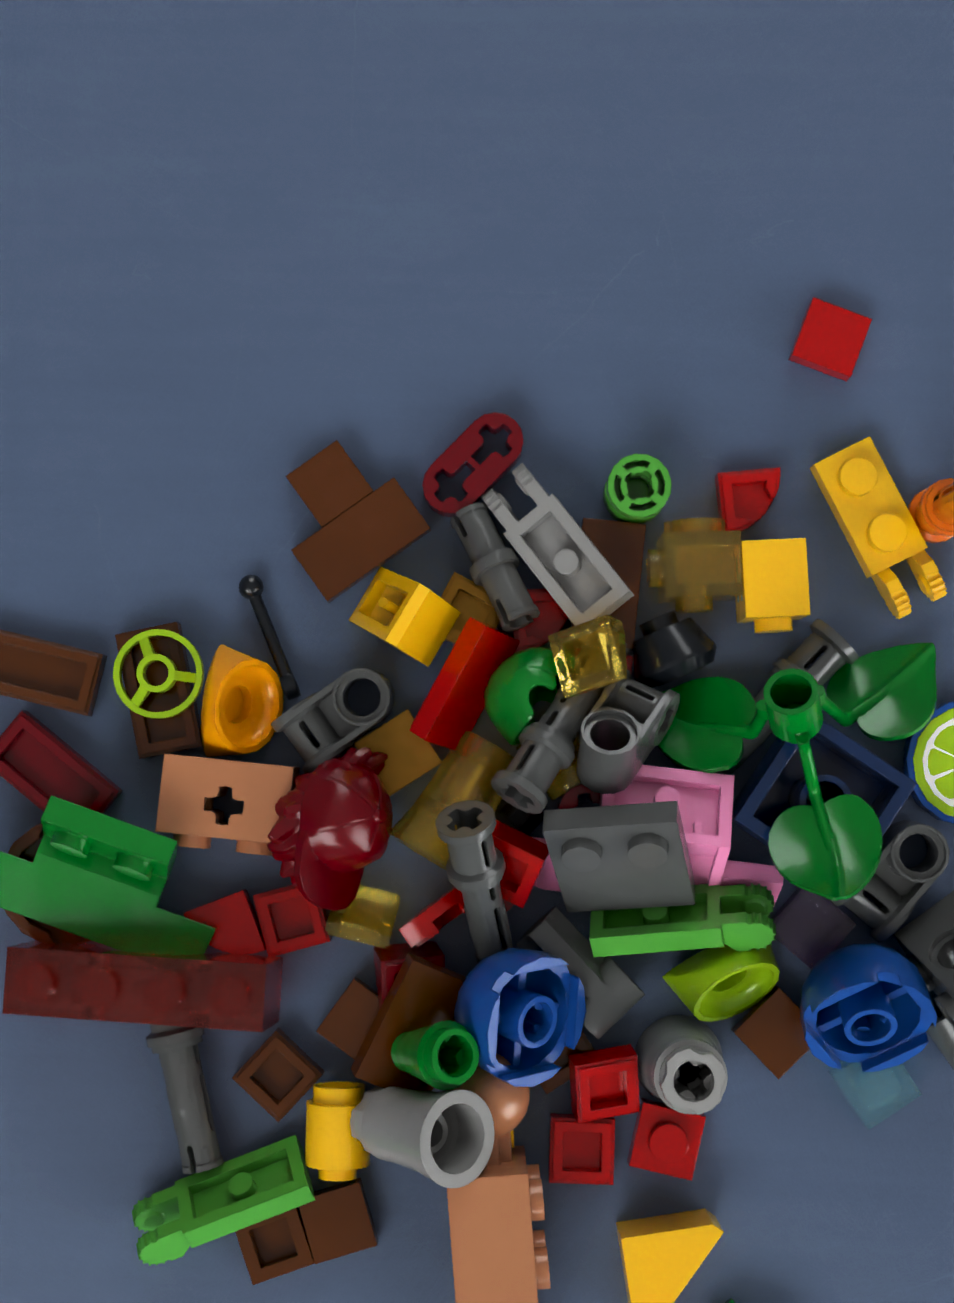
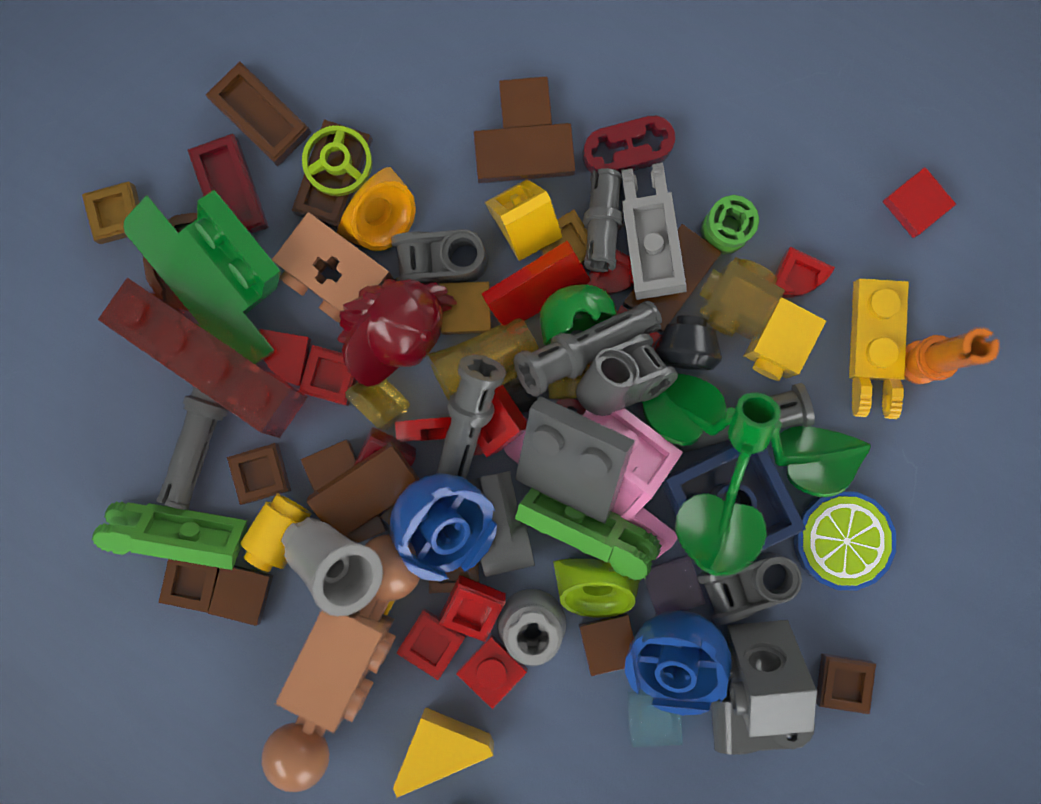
camera: 30 degrees right, 0 degrees up
black hinge [239,575,301,700] -> none
green cone [391,1020,479,1090] -> none
clear yellow slope [548,615,627,699] -> none

